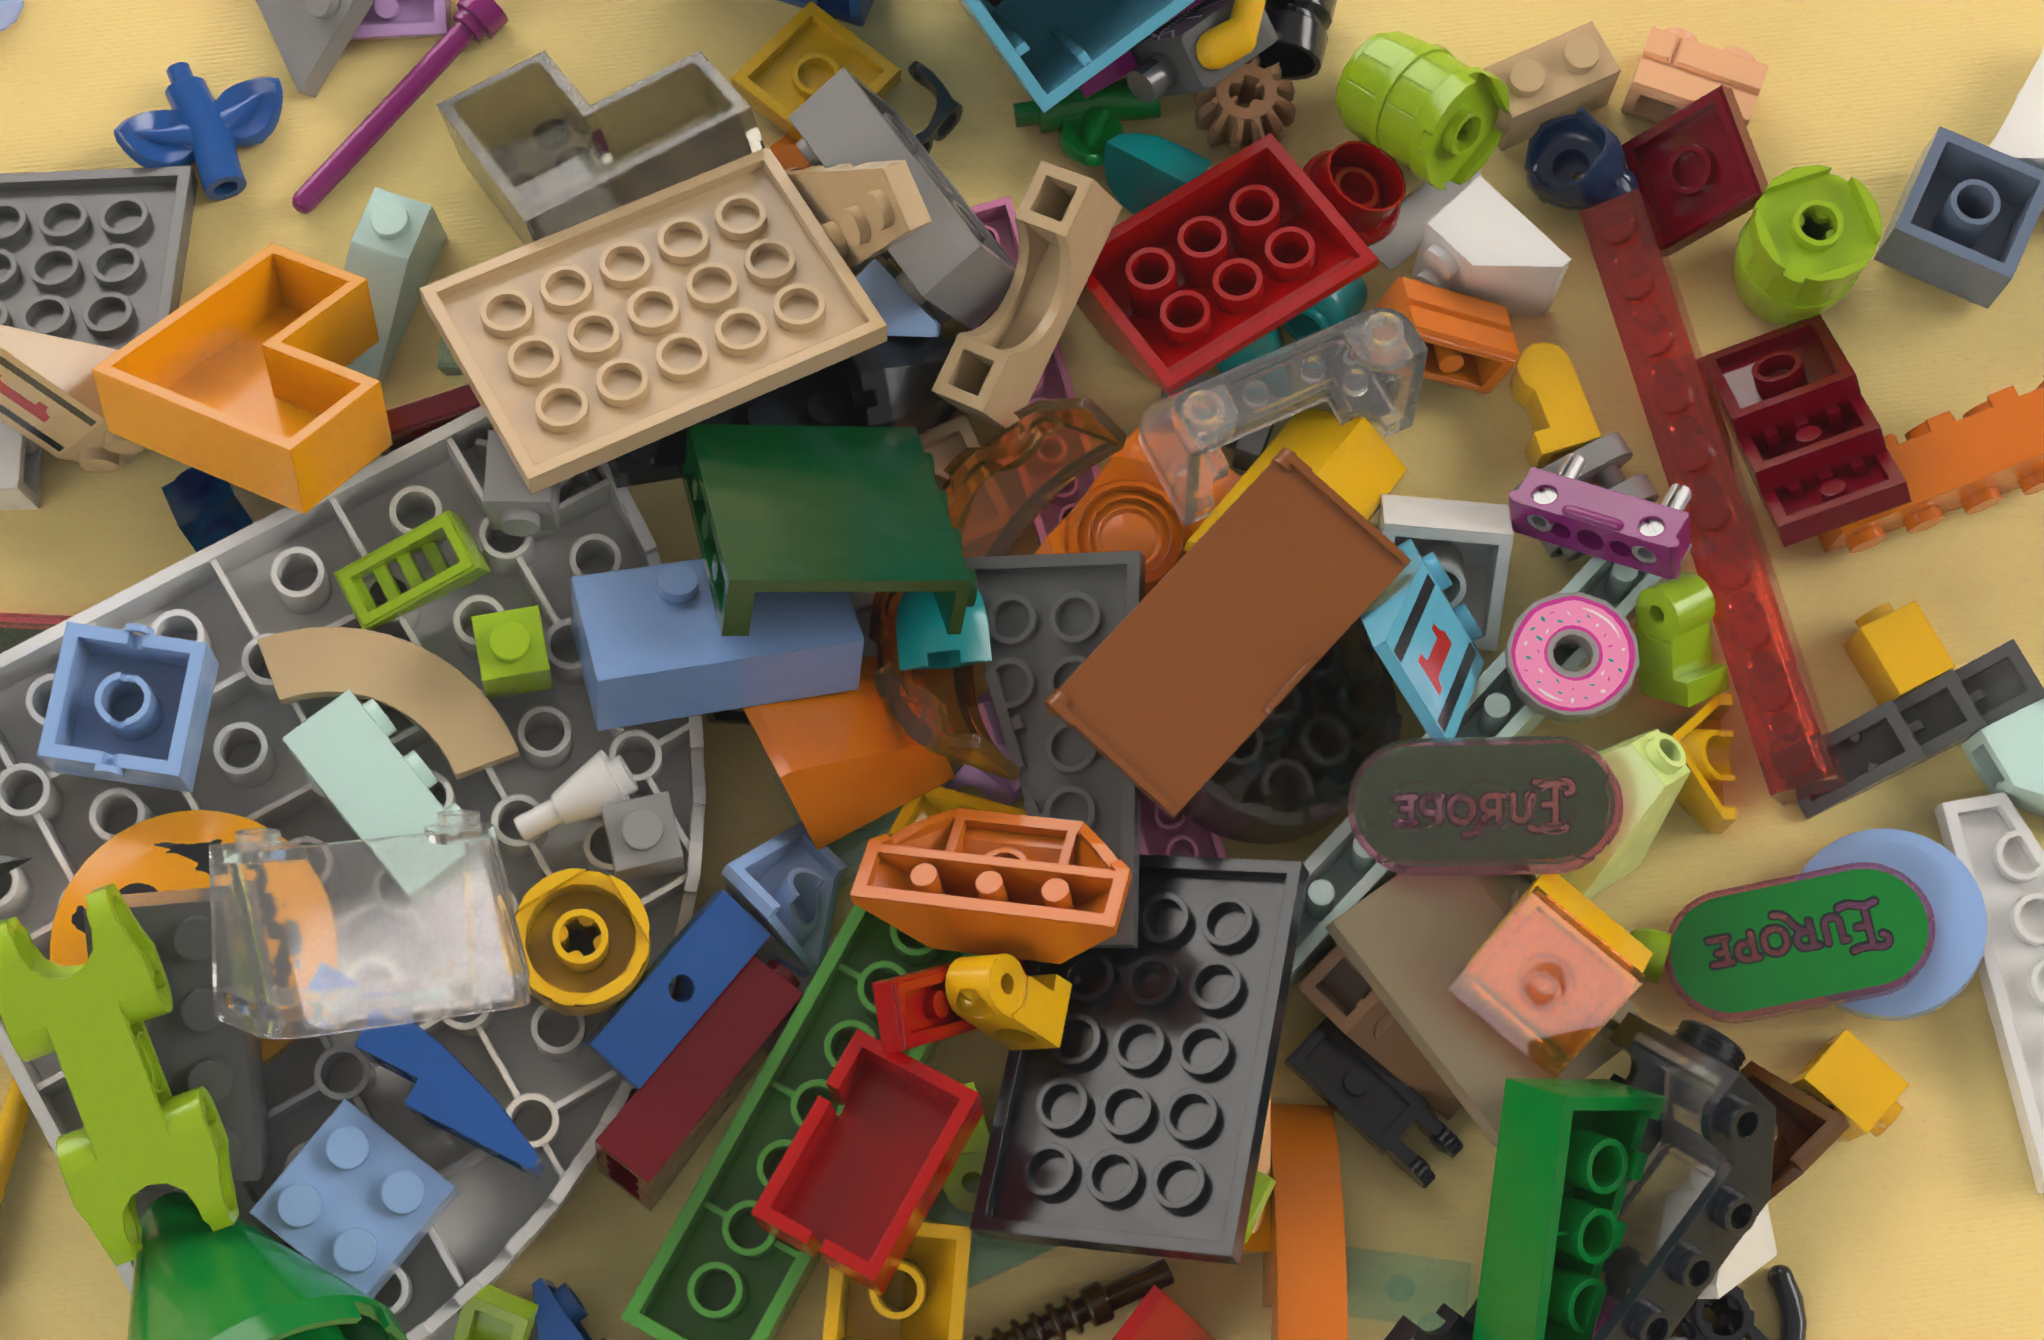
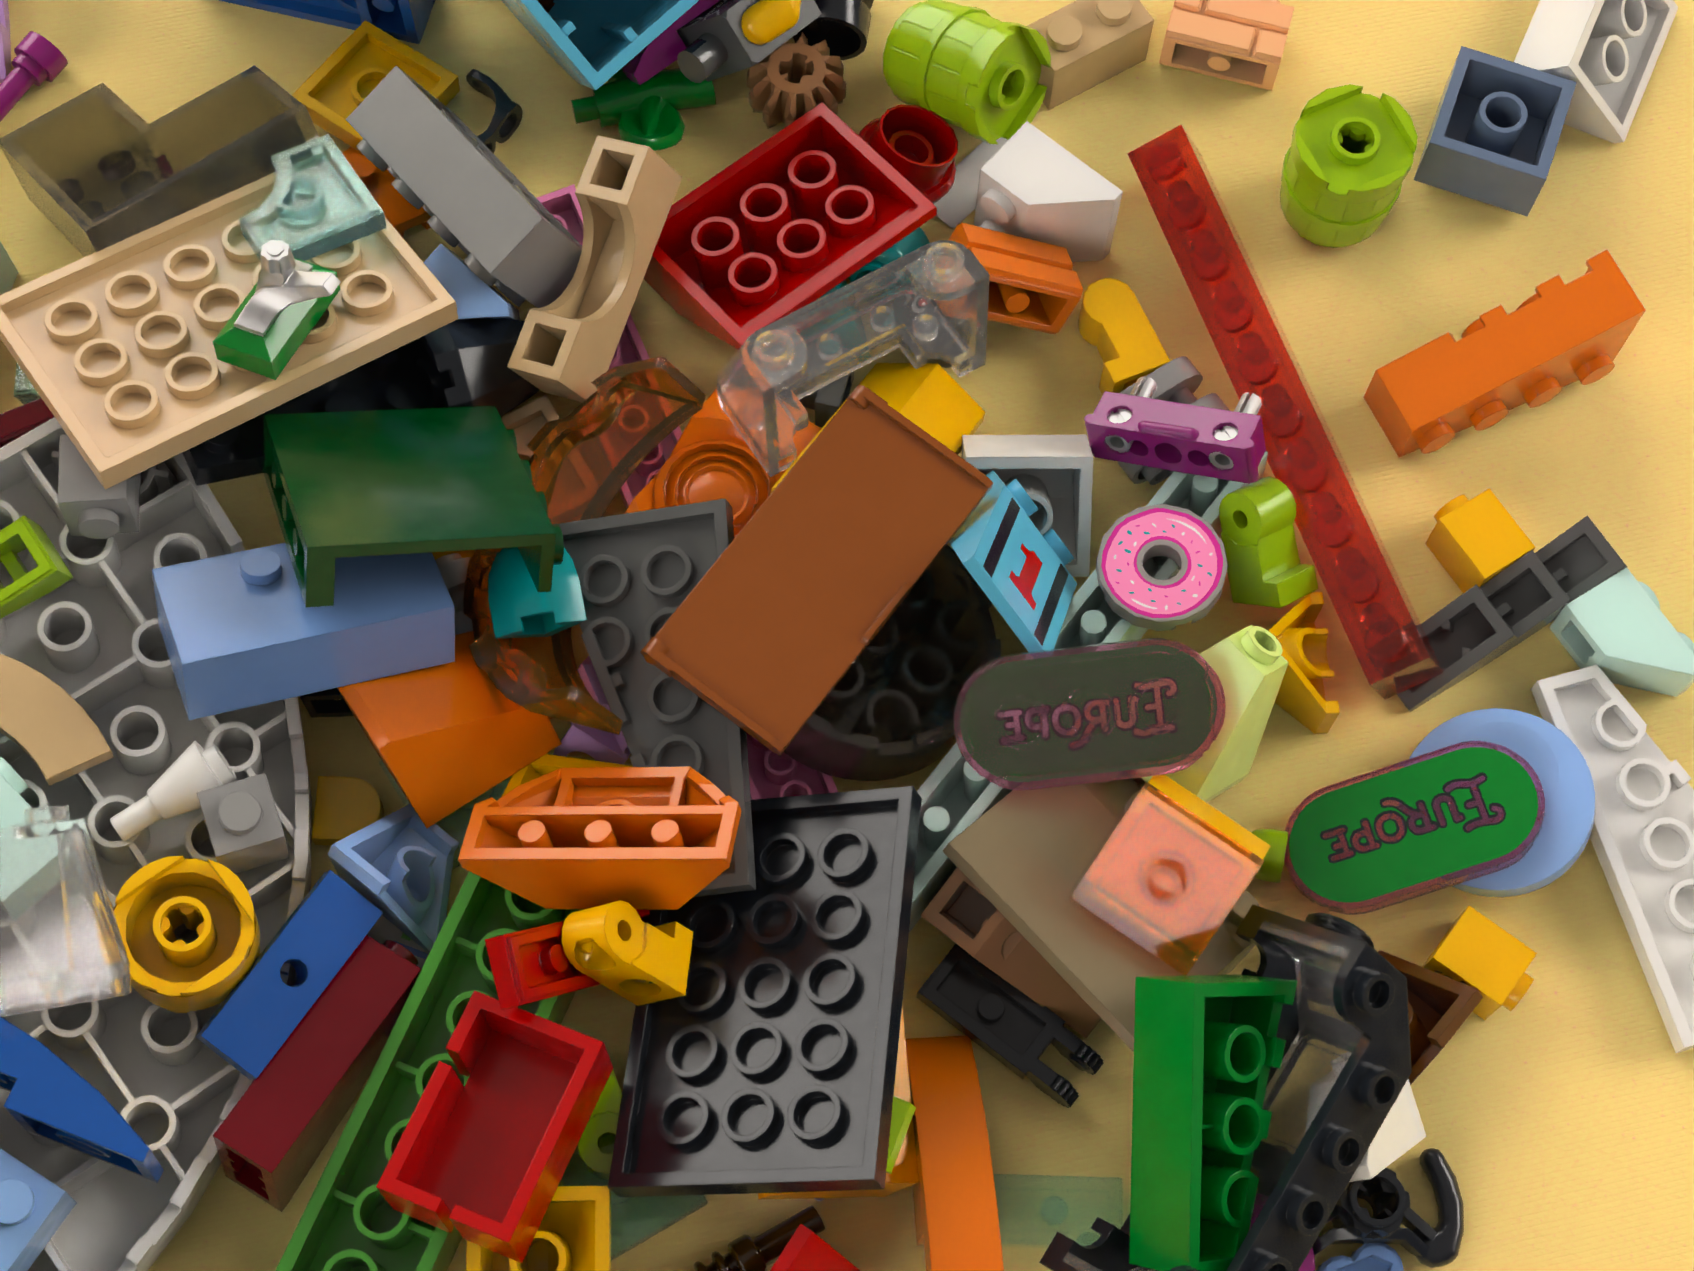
camera: 10 degrees left, 5 degrees down
lime brick [471,605,553,700] -> none
tan wing [784,160,932,273] -> none
teal brick [1103,133,1212,215] -> none
dark blue piece [1524,108,1641,222] -> none
dark red tile [1621,85,1769,255] -> none
dark red slope [1700,314,1912,547] -> none
none -> piece [213,240,341,380]
none -> clear light blue tile [239,134,386,262]
none -> yellow tile [312,776,384,845]

